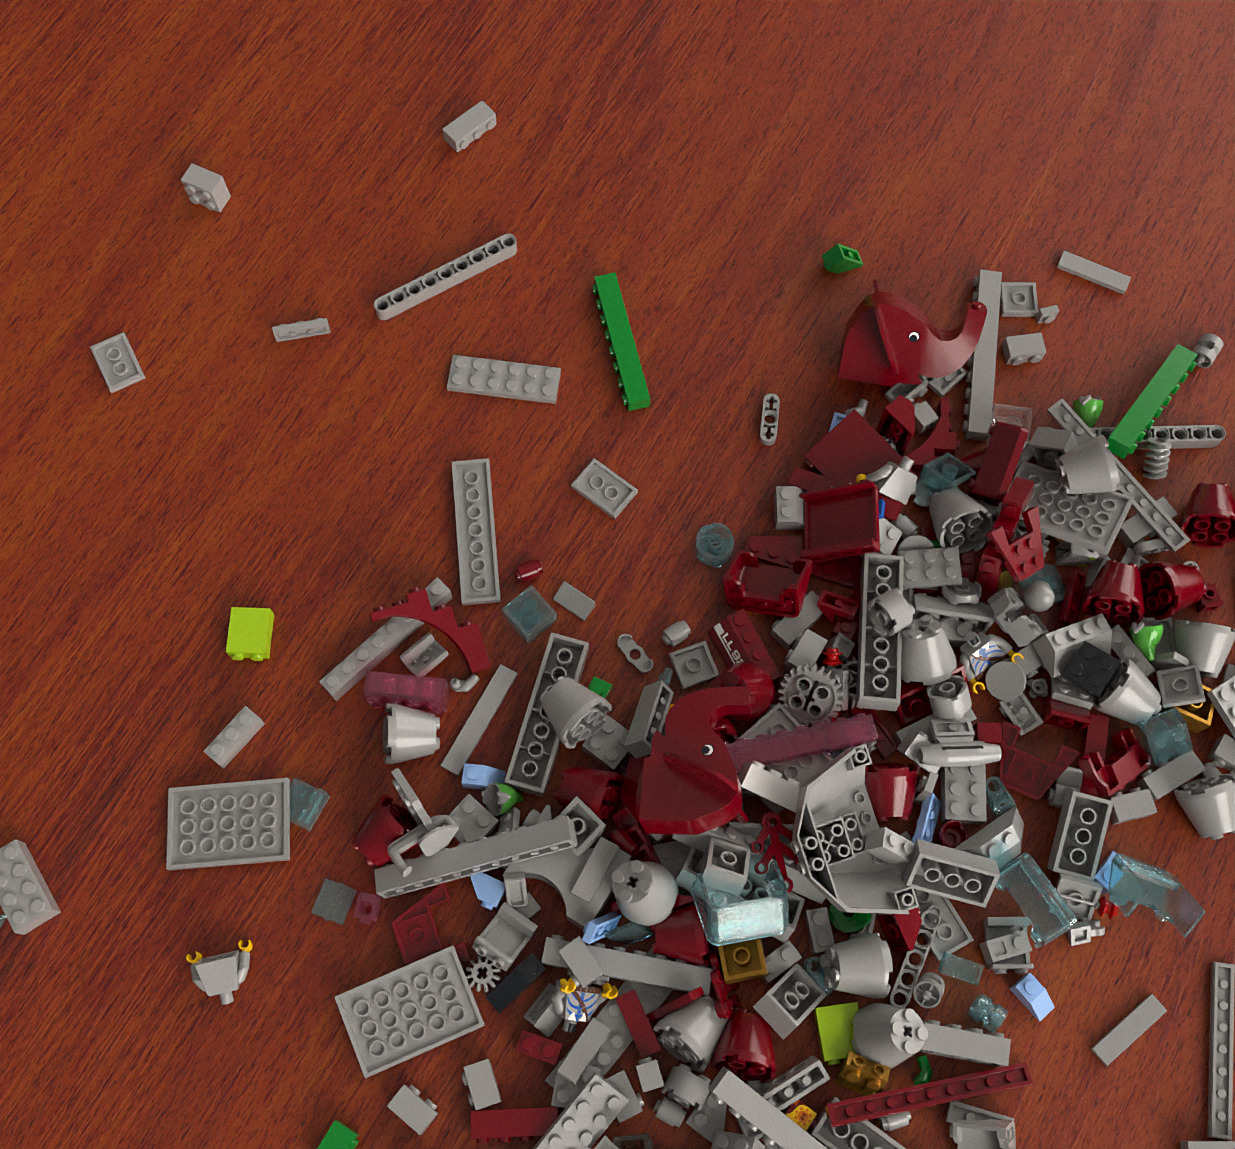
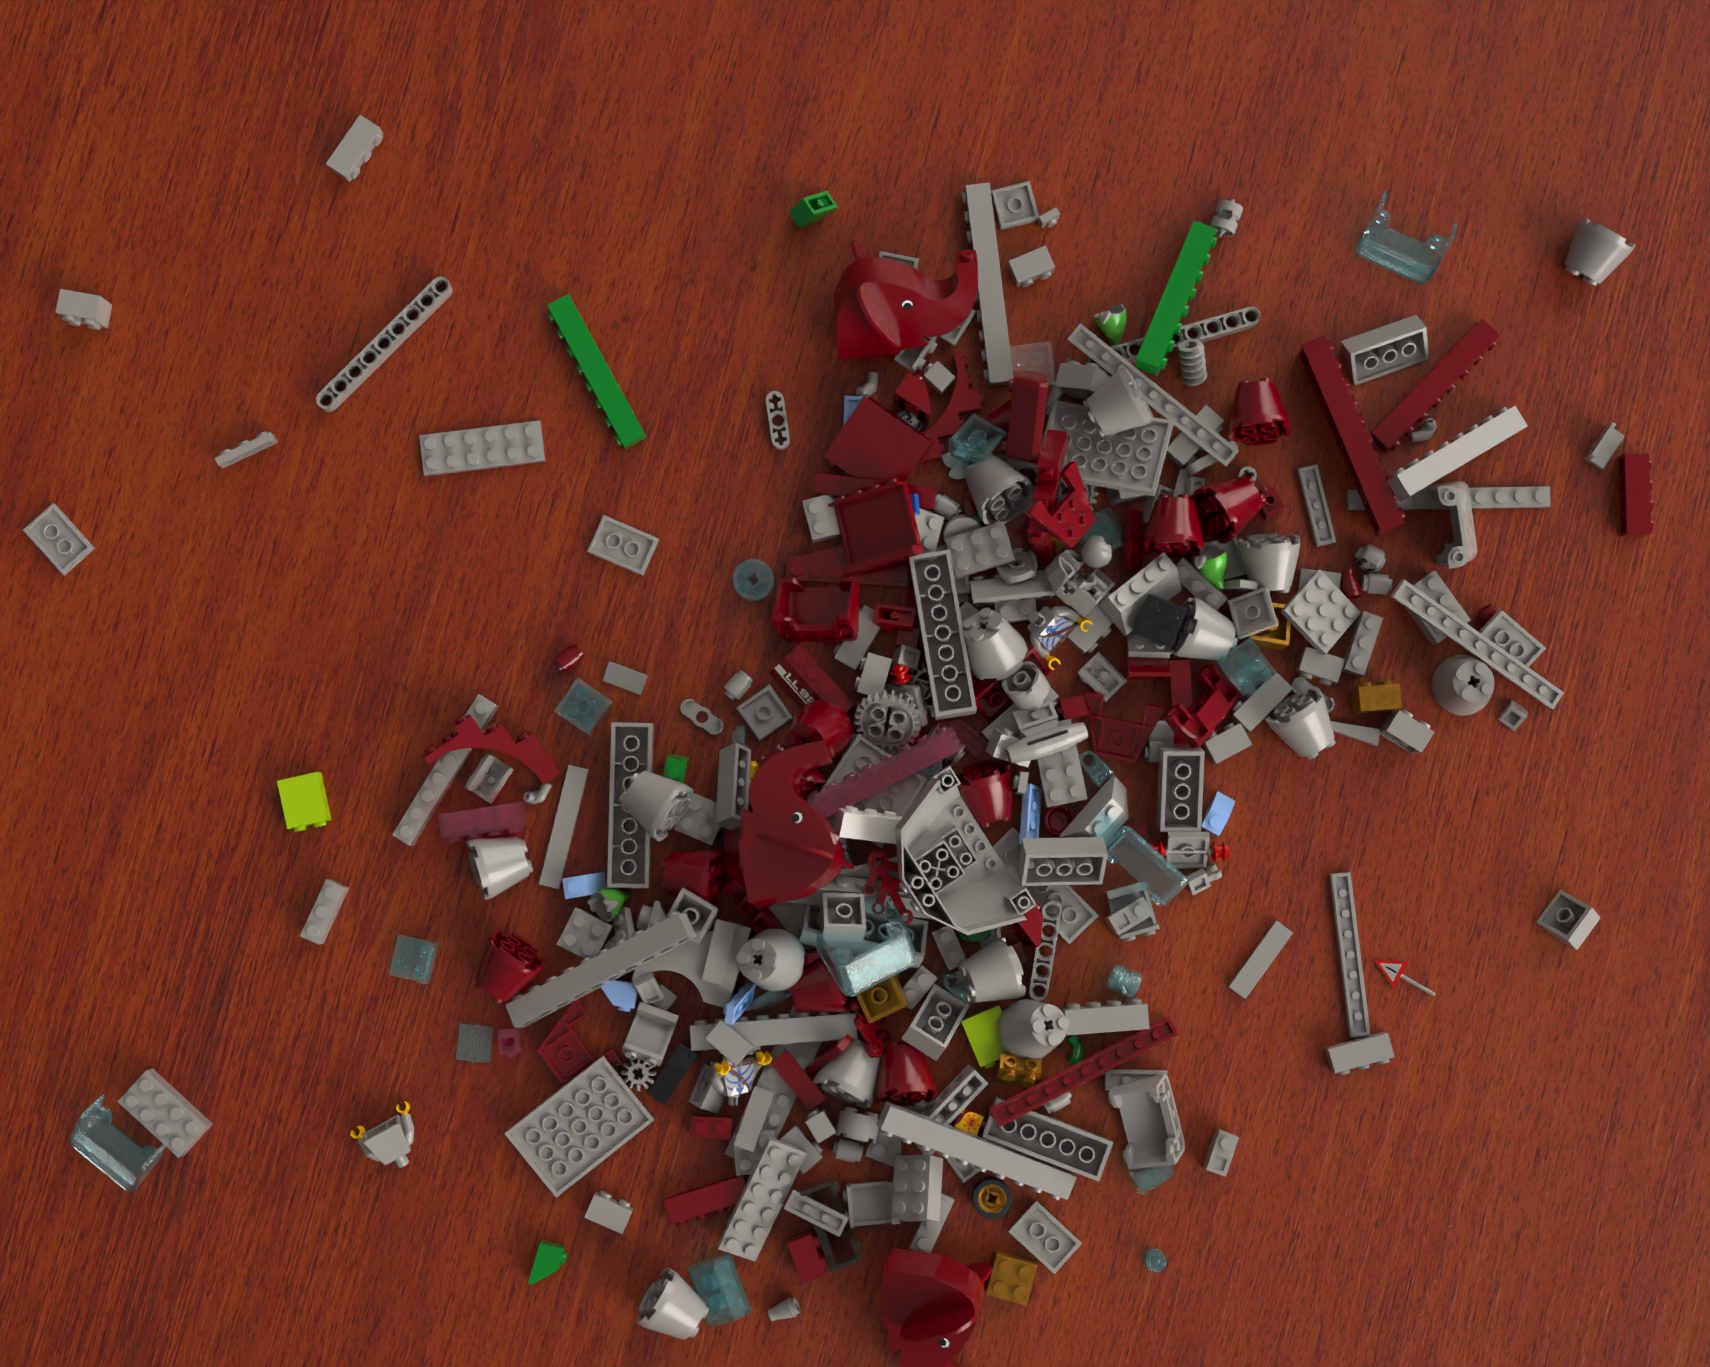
camera: 20 degrees left, 15 degrees up
light grey plate [166,778,290,870] -> none
light grey plate [387,768,459,877] -> none
light grey plate [452,458,501,606] -> none
light grey brick [461,1059,502,1110] -> none
dark red cone [608,828,639,856] -> none
light grey torso [856,456,917,505] -> none
light grey brick [865,827,914,866] -> none
light grey brick [867,588,915,636] -> none
light grey wheel [913,972,945,1008] -> none
clear light blue tile [938,952,984,986] -> none
light grey tile [985,661,1027,701] -> none
light blue slope [1009,973,1055,1022] -> none
light grey plate [1027,678,1048,698] -> none
light grey tile [1057,251,1131,295] -> none
clear light blue windscreen [1108,853,1206,937] -> none

